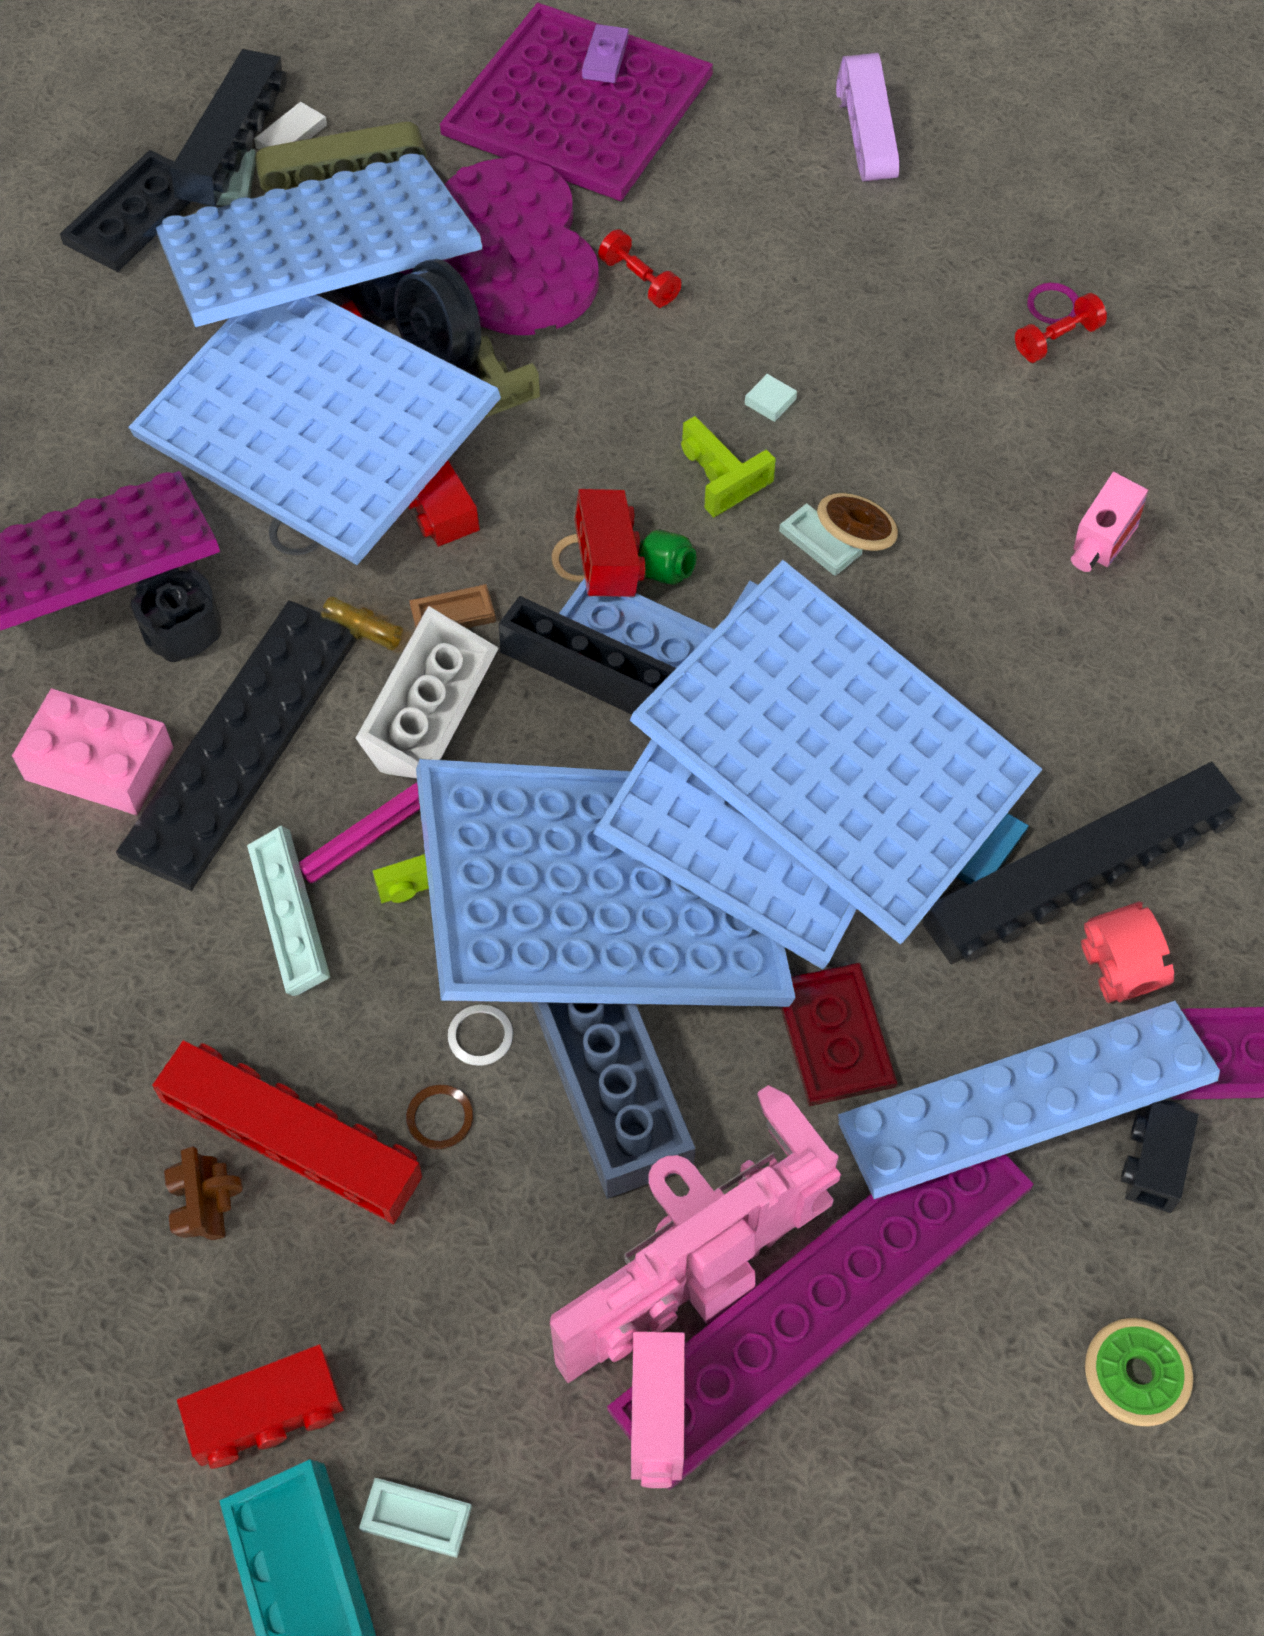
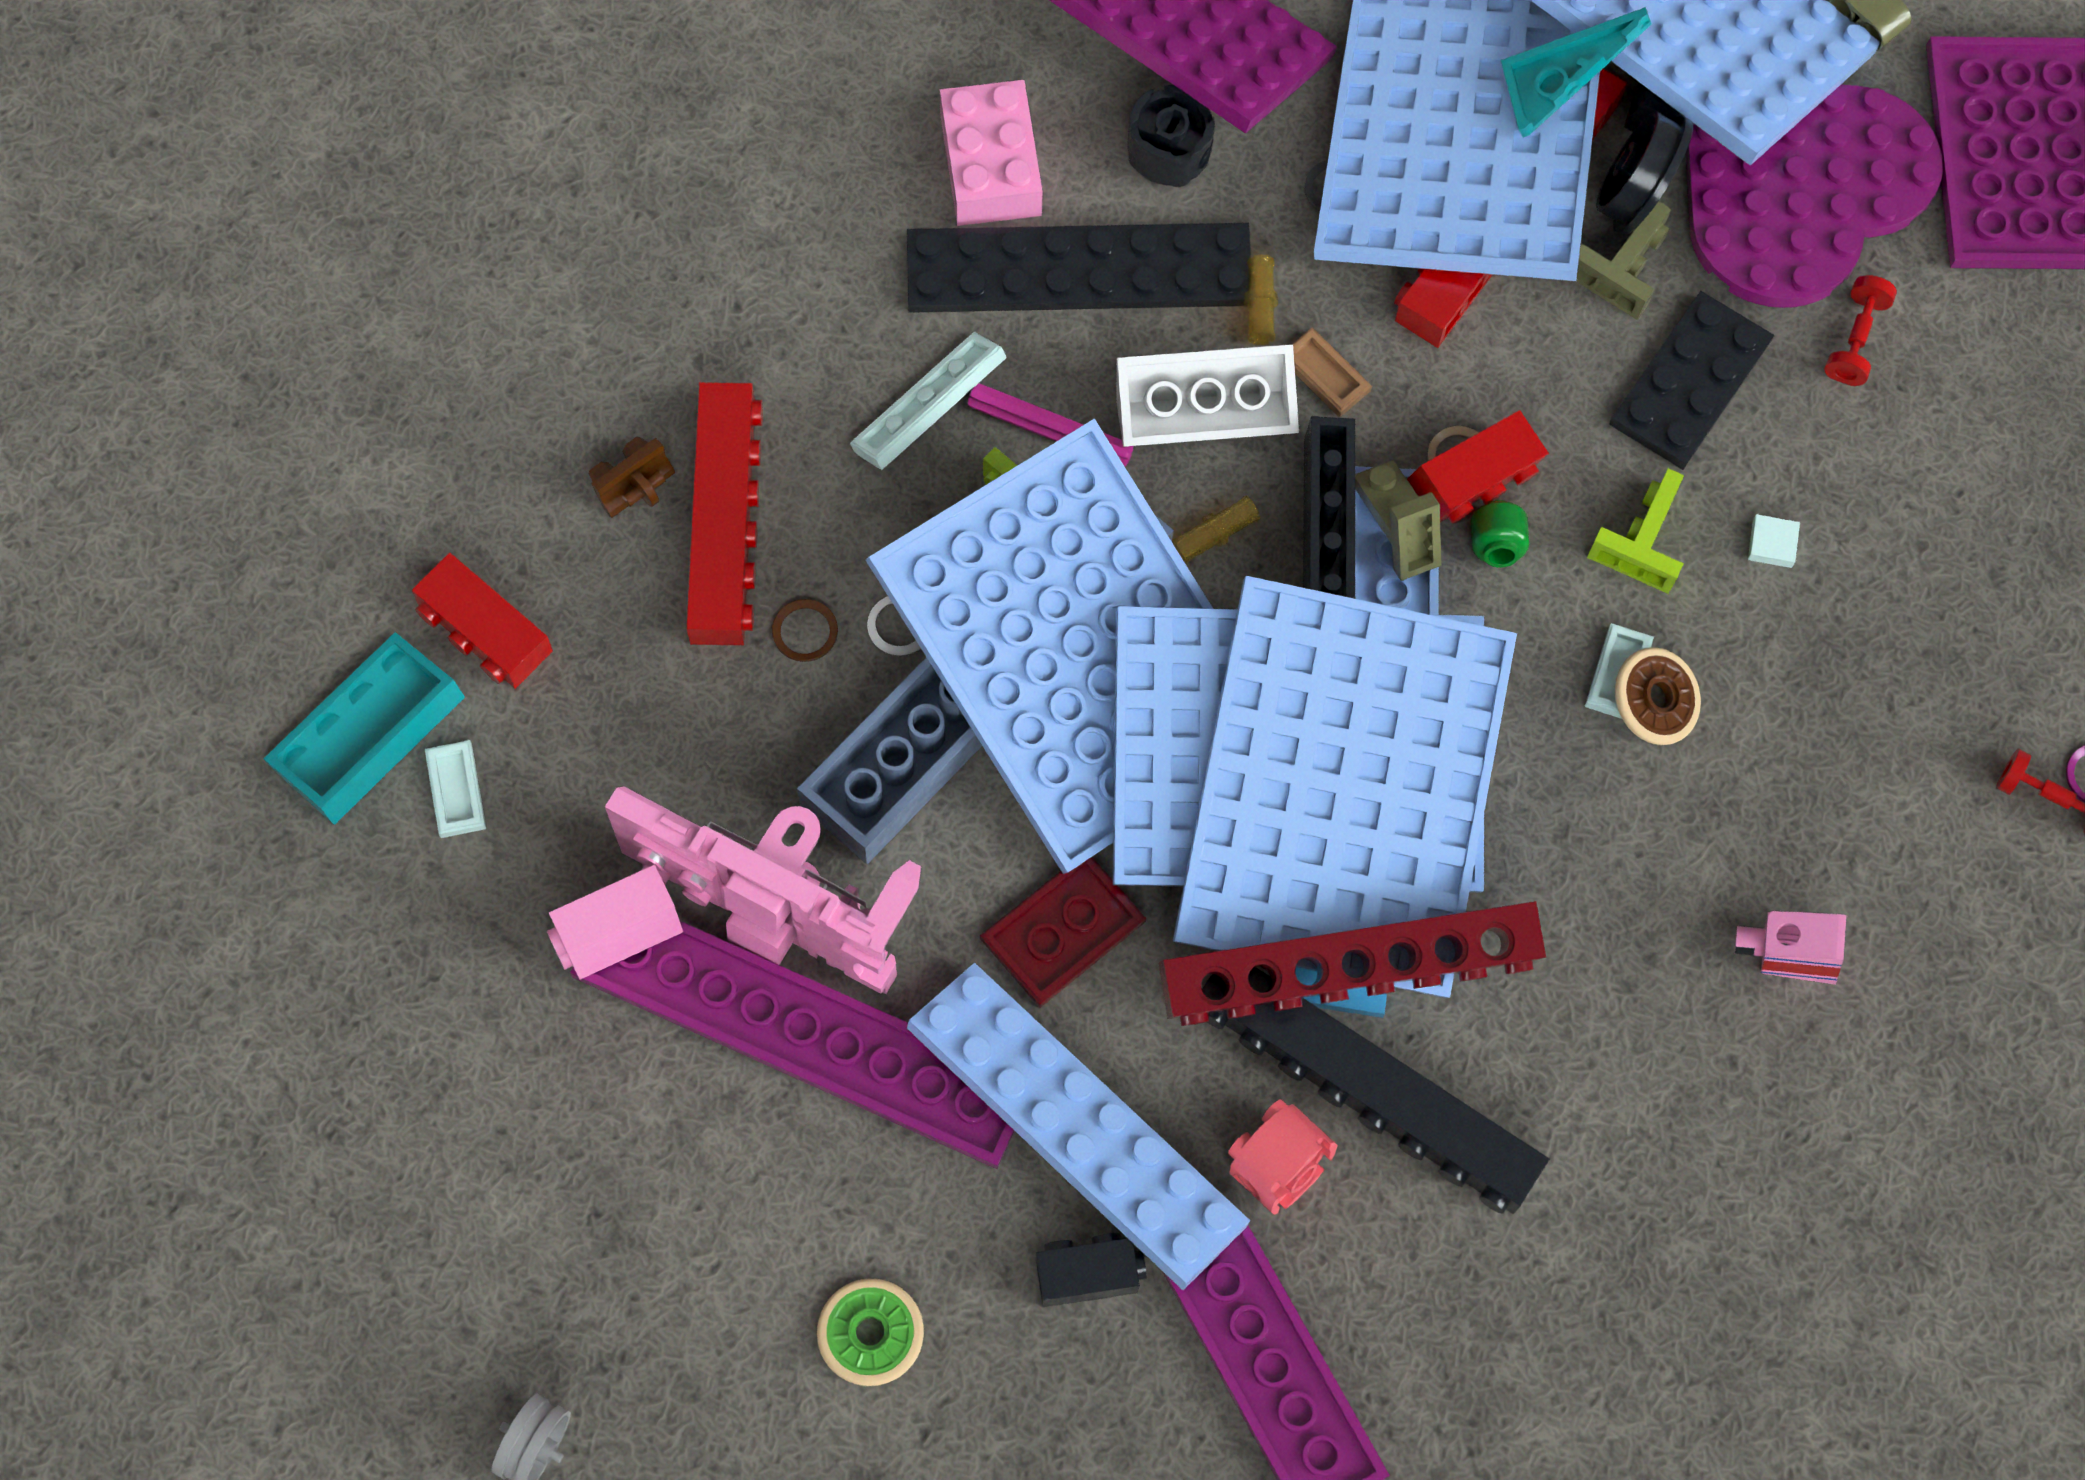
camera: 60 degrees right, 10 degrees up
none -> dark red brick [1158,901,1546,1026]
none -> clear yellow pin [1172,495,1261,564]
none -> olive bracket [1355,460,1442,581]
none -> teal wing [1500,7,1652,138]
none -> black plate [1609,291,1775,470]

